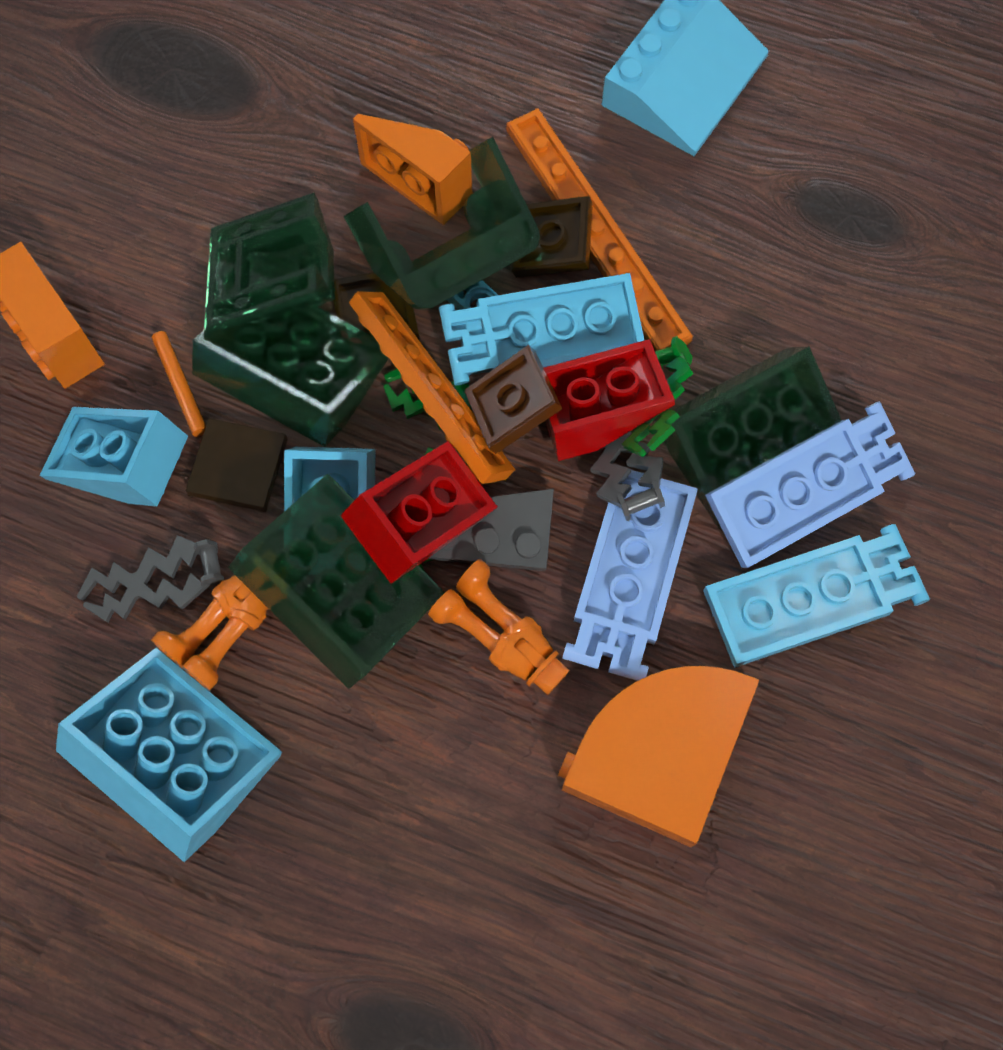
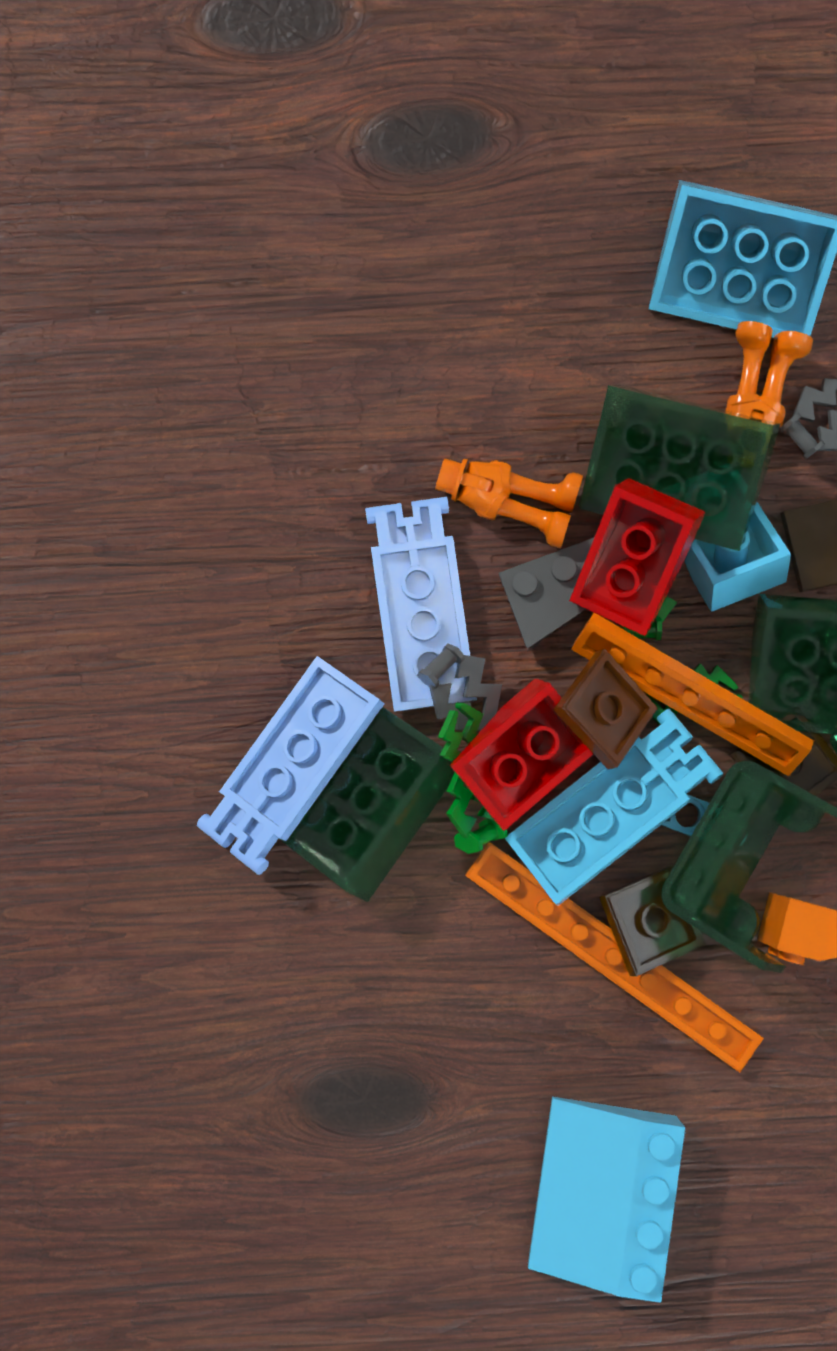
camera: 150 degrees right, 15 degrees up
orange brick [558,666,759,847] -> none
medium azure hinge [703,524,930,668] -> none

